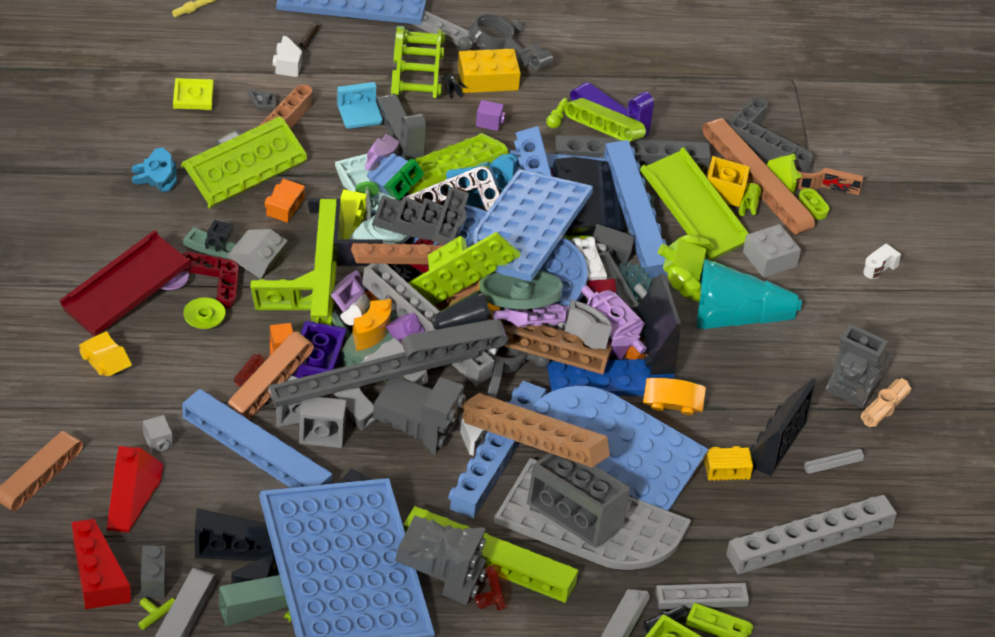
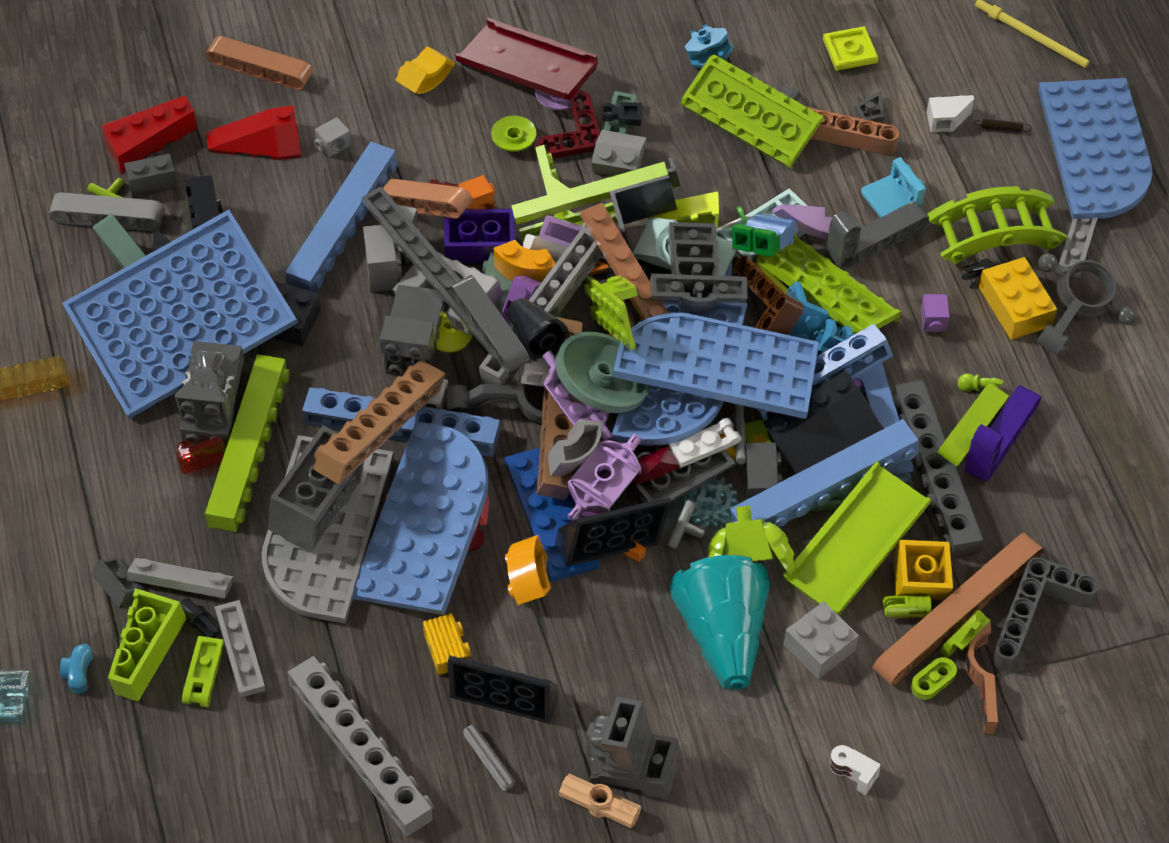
camera: 80 degrees right, 10 degrees up
orange brick [265,179,305,223] -> none

